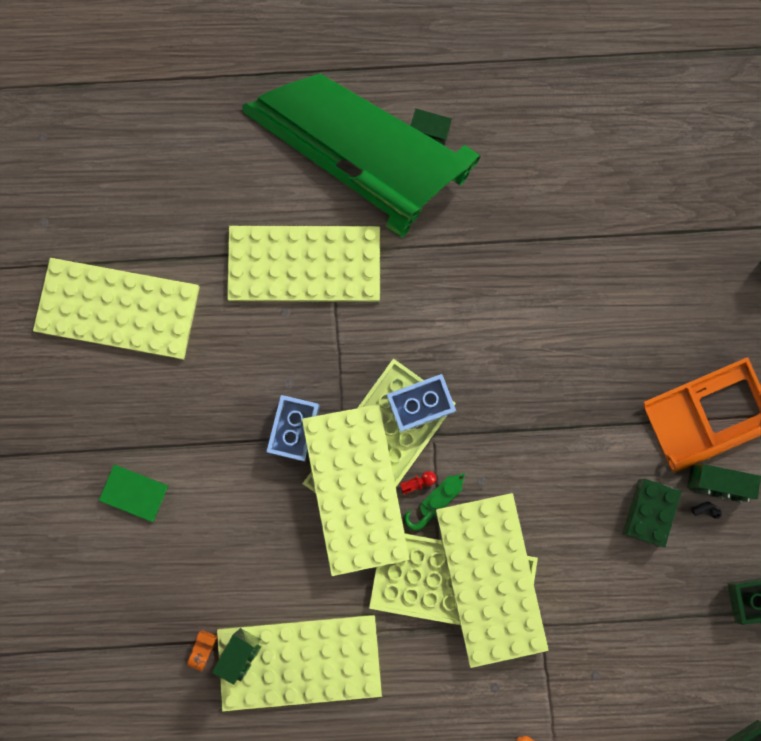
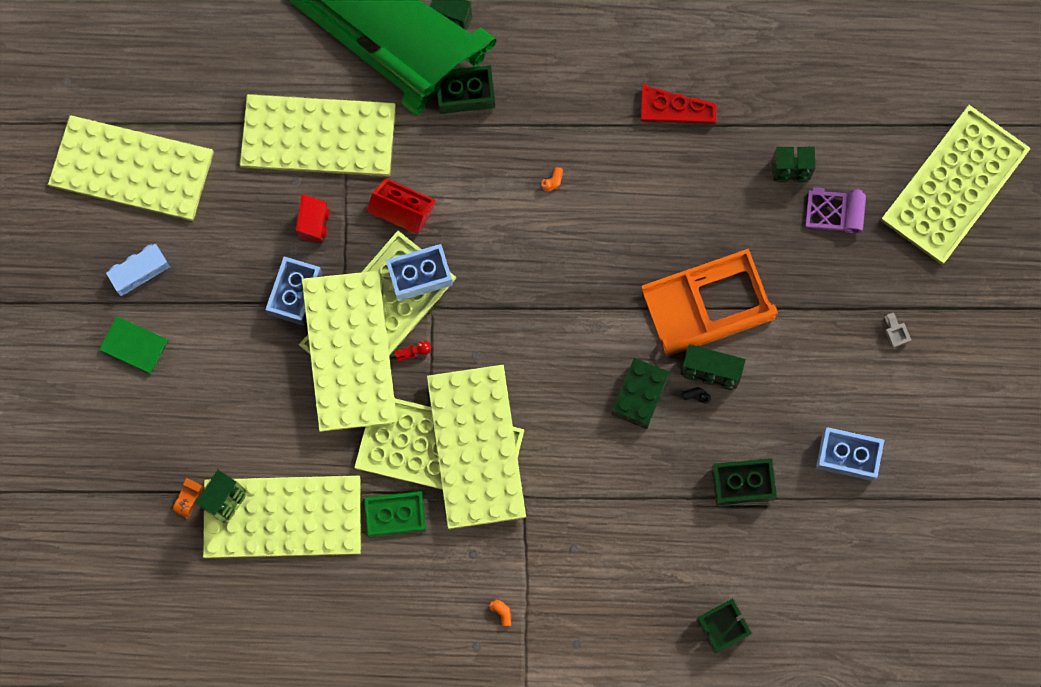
camera: 10 degrees right, 5 degrees down
green plate [404,473,465,531] -> none
none -> light blue brick [106,244,170,296]
none -> red slope [296,194,331,244]
none -> green tile [364,491,426,537]
none -> red slope [367,178,436,235]
none -> dark green brick [436,65,495,114]
none -> orange arm [541,167,563,191]
none -> red wing [641,84,717,124]

